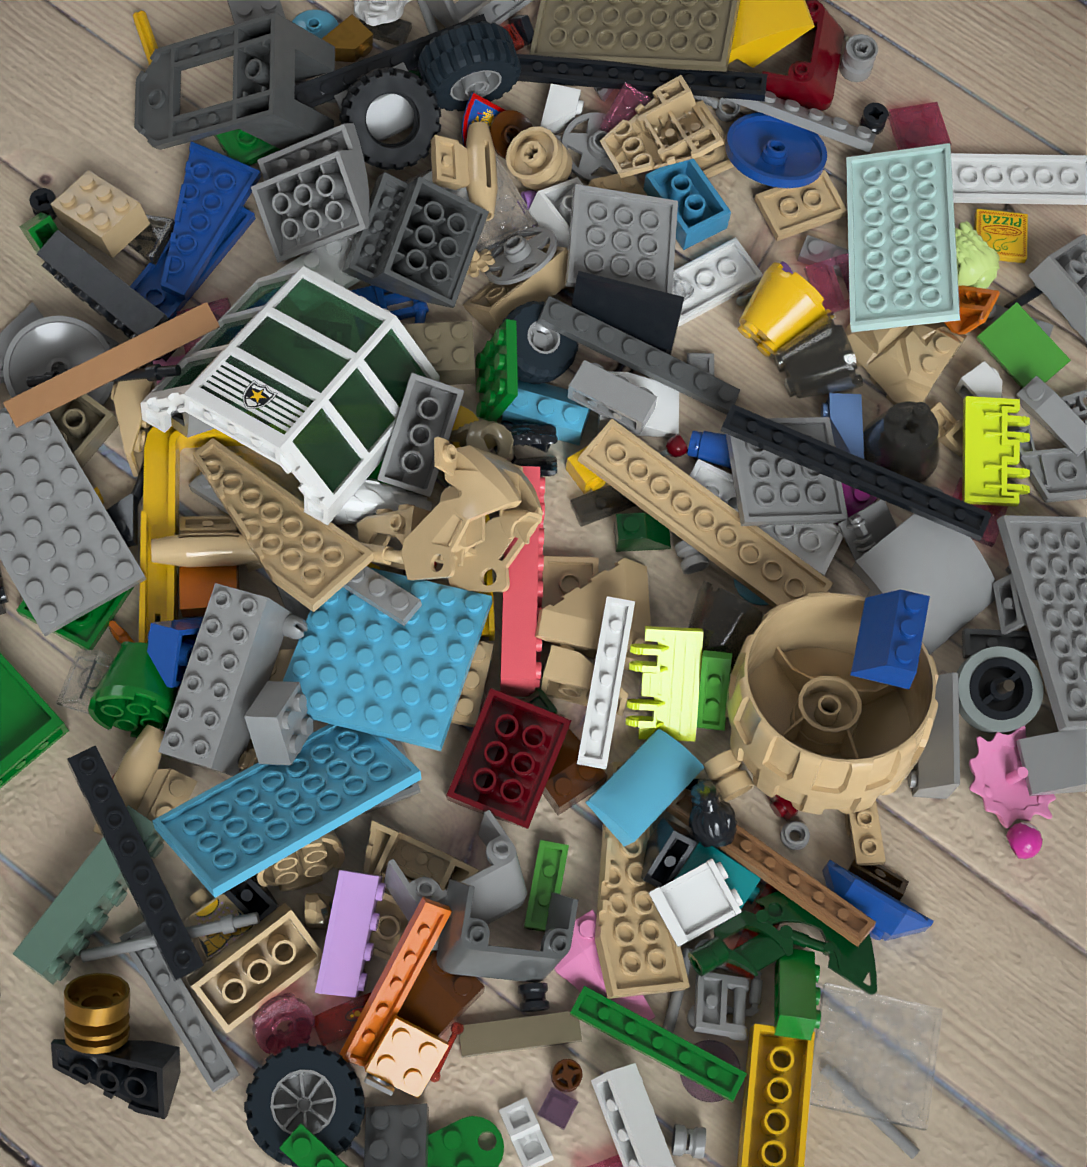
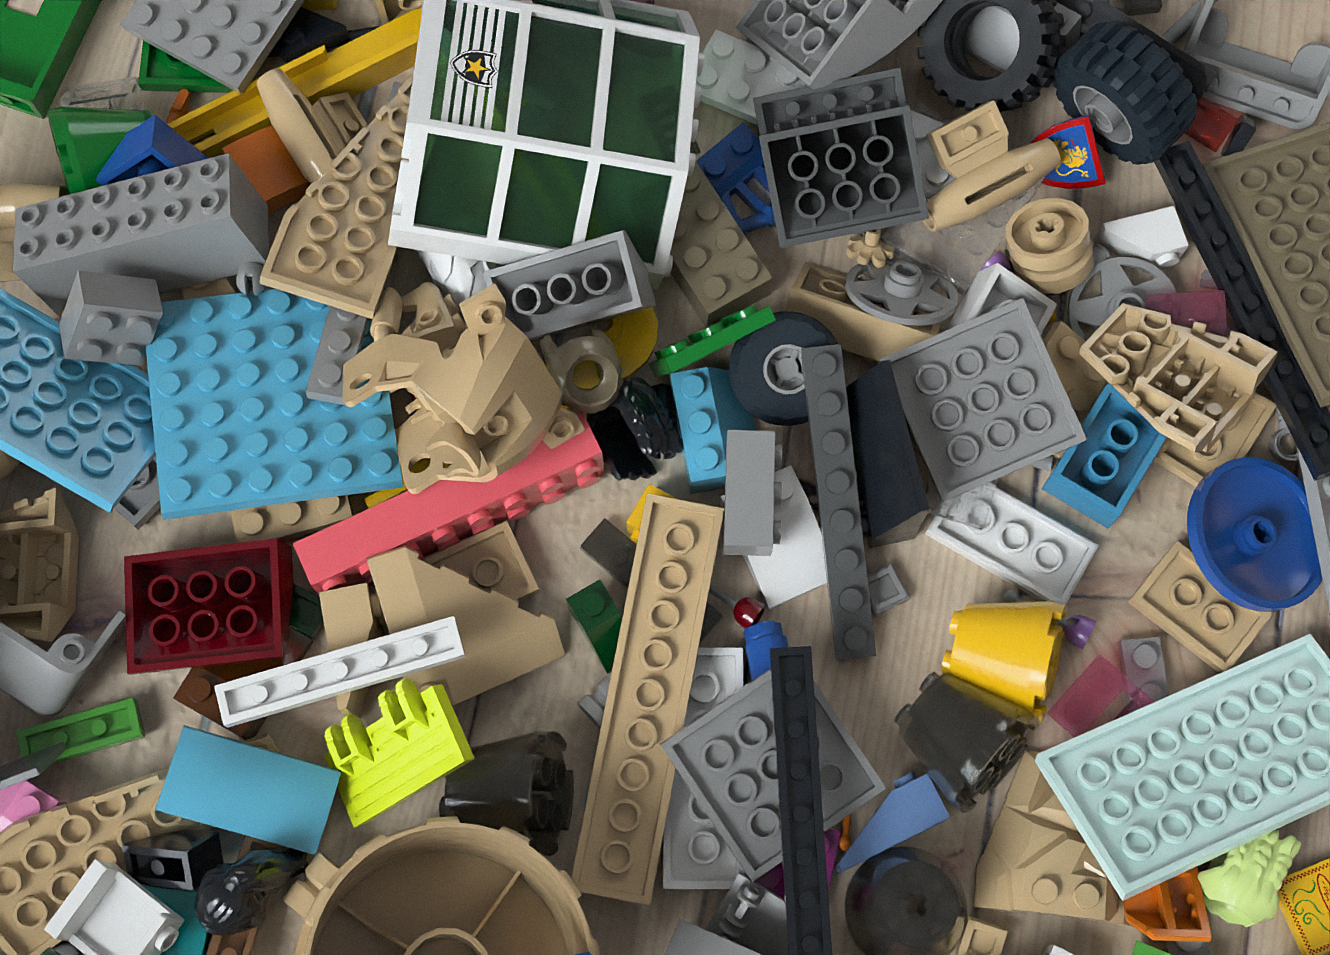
camera: 70 degrees right, 5 degrees up
reddish brown dish [490,110,533,160] -> none
bright green plate [697,650,732,731] -> none

